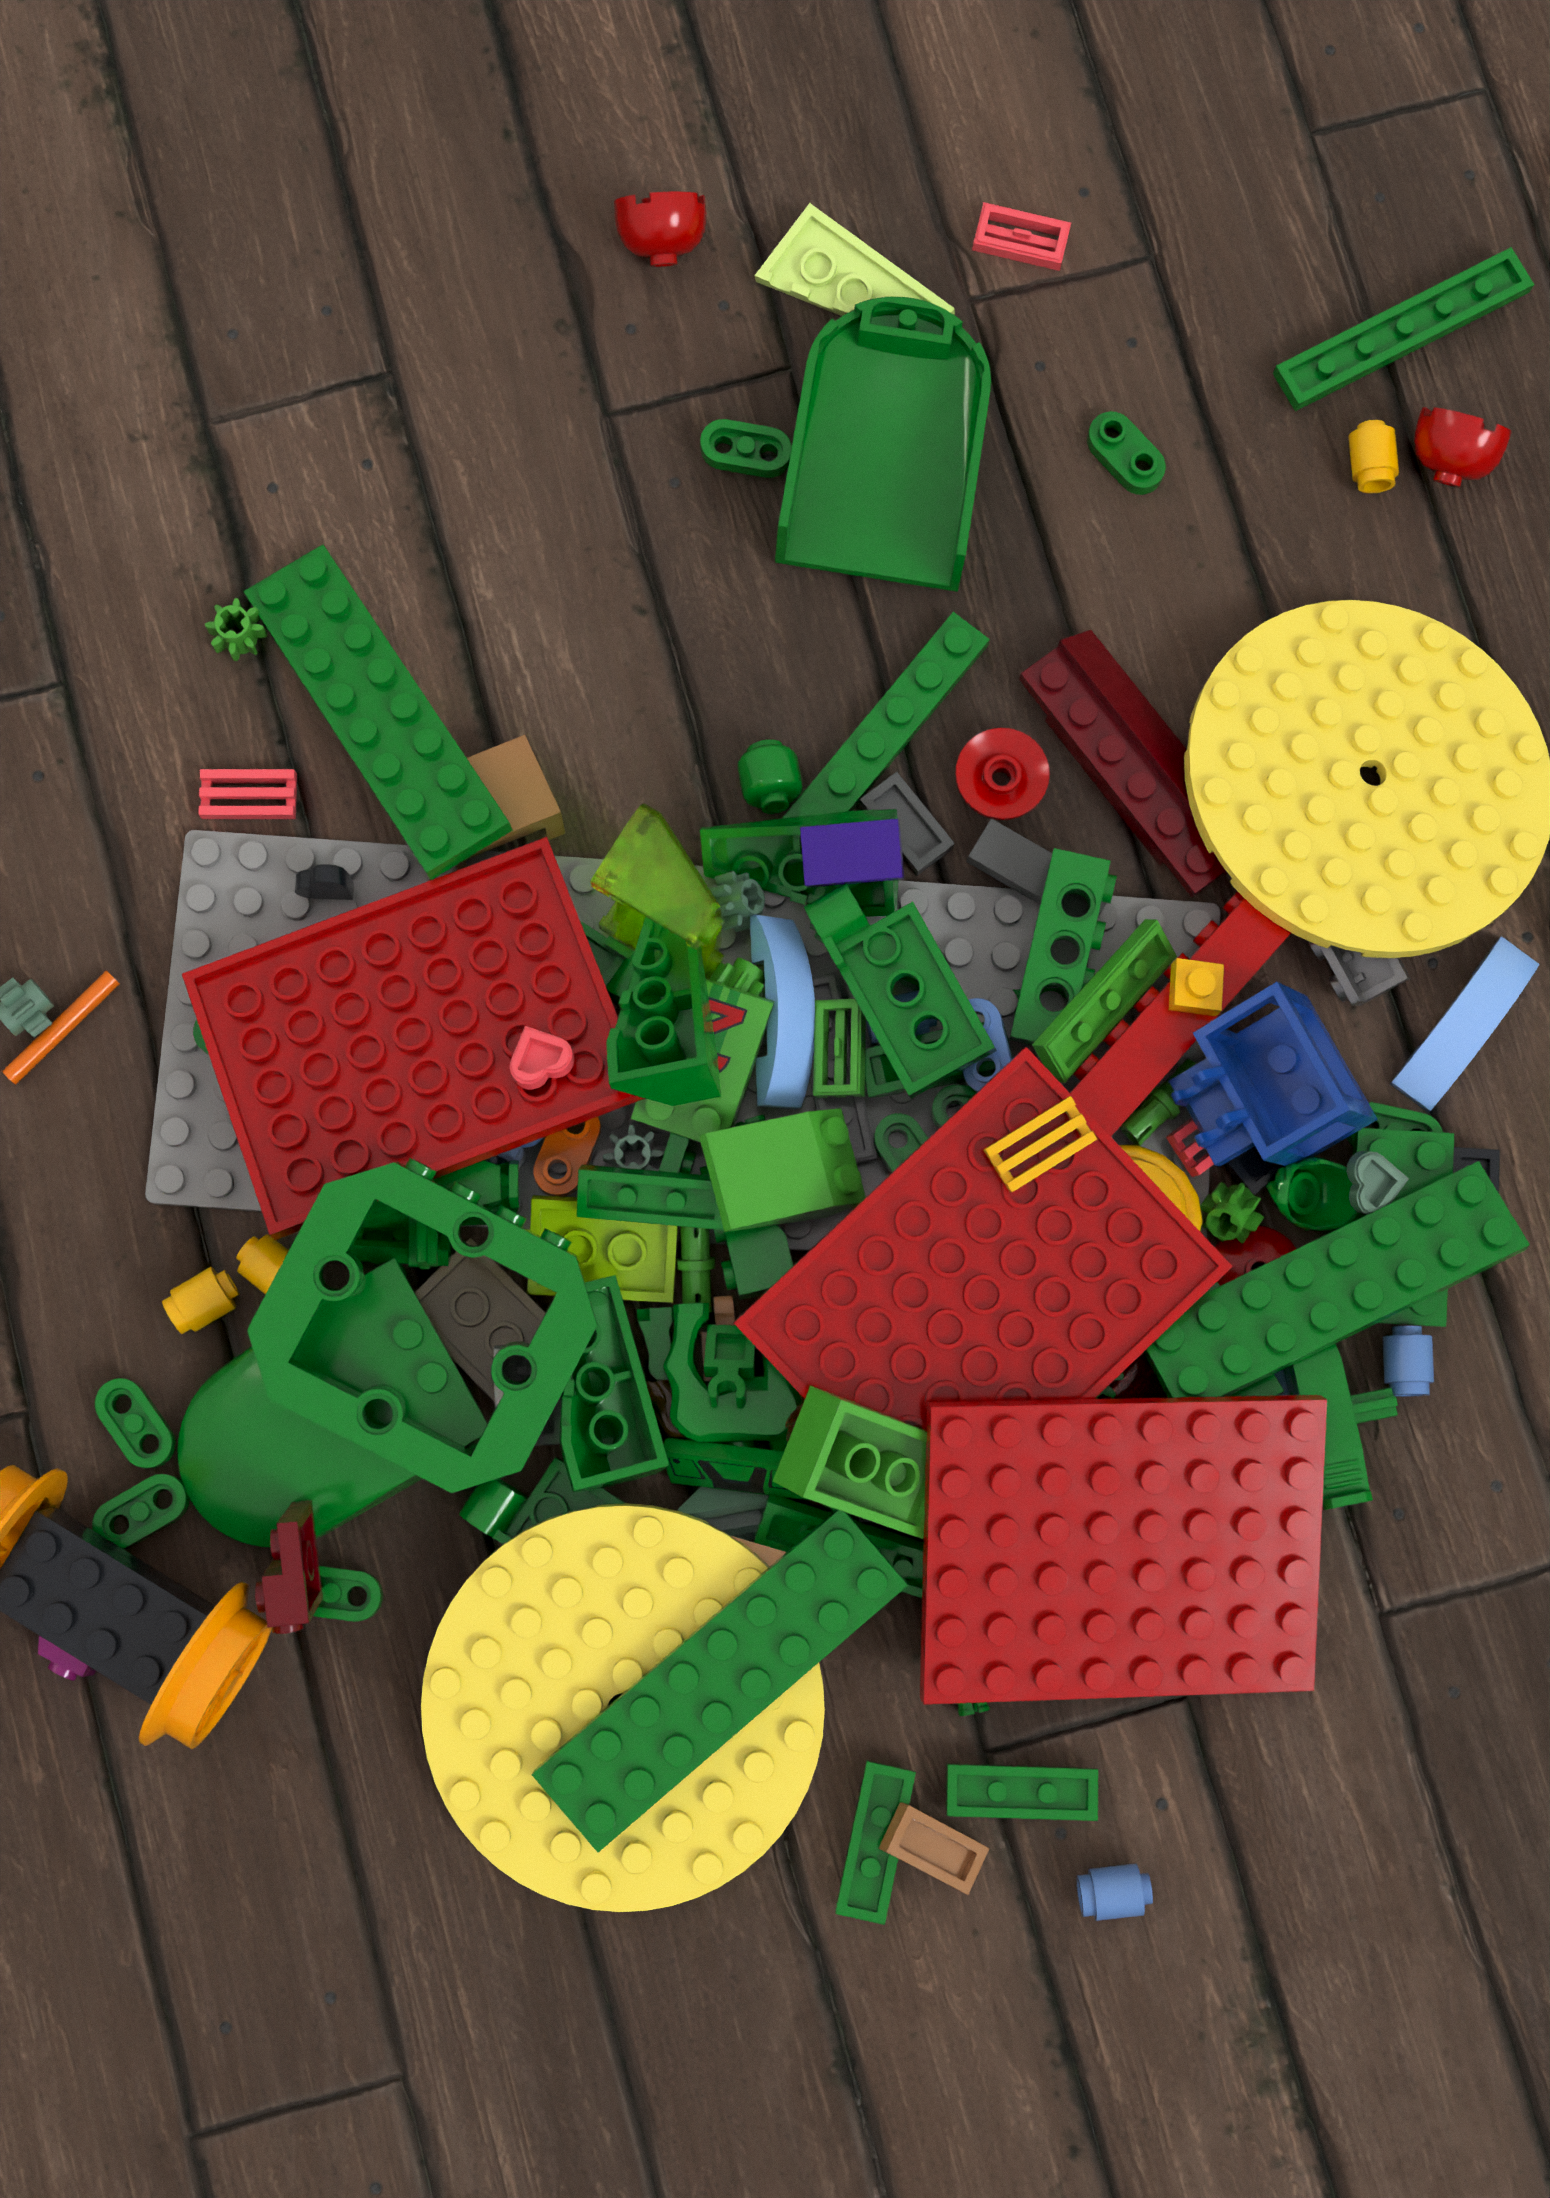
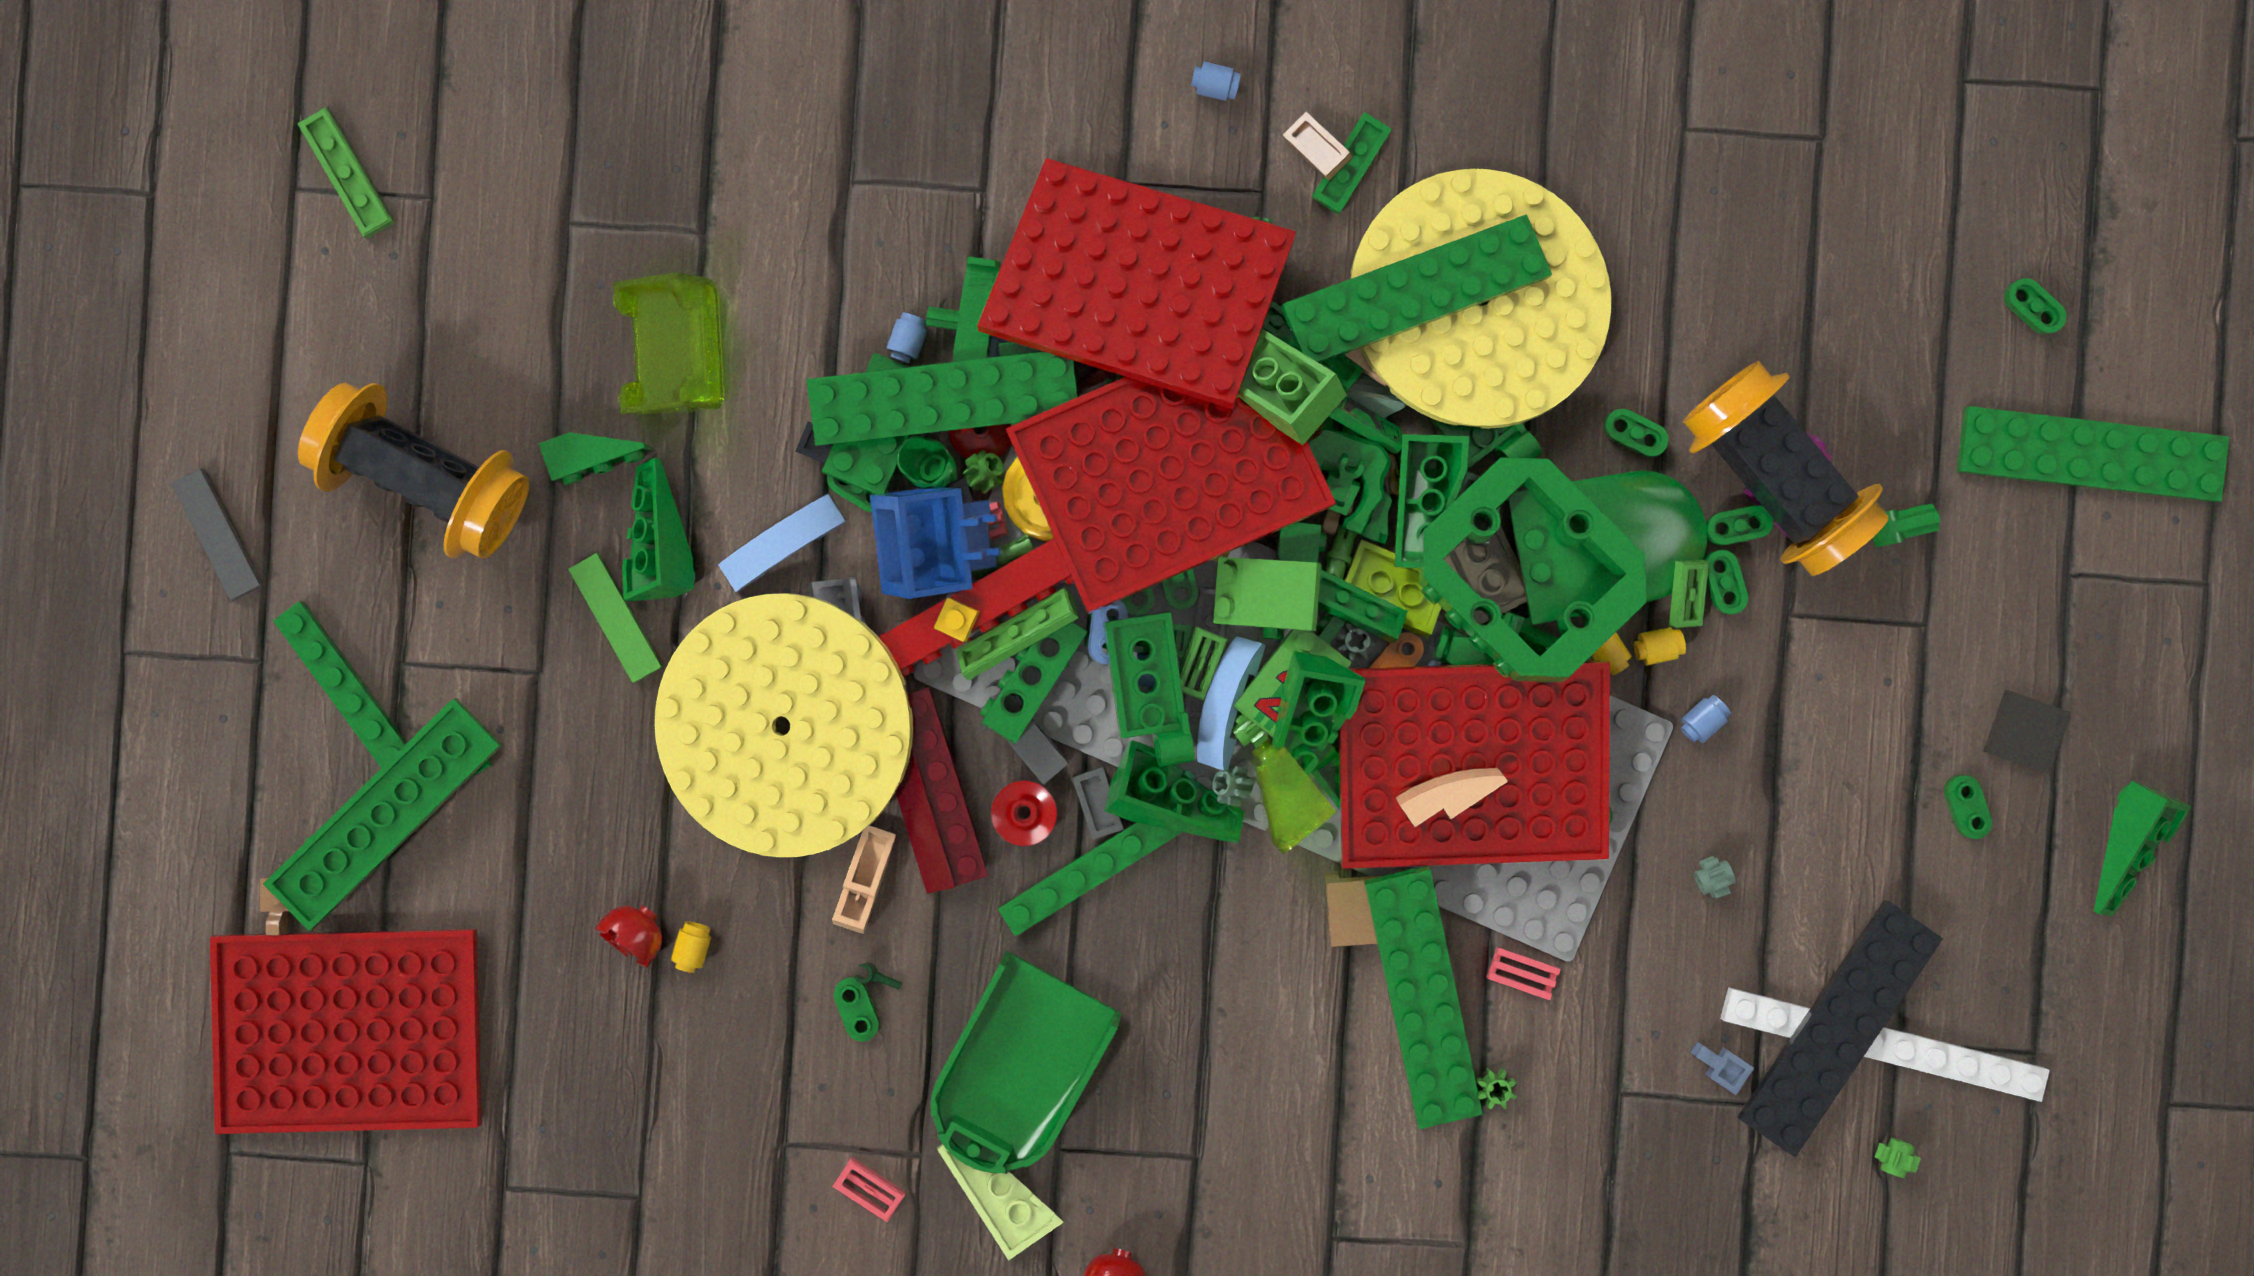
camera: 160 degrees left, 10 degrees up
orange bar [2,970,120,1085] -> none
dark red plate [255,1500,323,1634] -> none
black tile [295,864,354,900] -> none
coral tile [510,1026,575,1090] -> none
green plate [700,419,792,478] -> none
green head [738,739,802,814] -> none
dark purple panel [800,818,904,888] -> none
green plate [945,1763,1098,1821] -> none
yellow tile [983,1096,1097,1193] -> none
green plate [1272,247,1534,411] -> none
sand green tile [1346,1151,1409,1215] -> none
none -> light nougat slope [832,826,896,934]
none -> dark green hand [854,962,902,990]
none -> light nougat slope [1395,768,1508,827]
none -> bright green tile [1669,560,1709,628]
none -> medium blue brick [1681,695,1731,743]

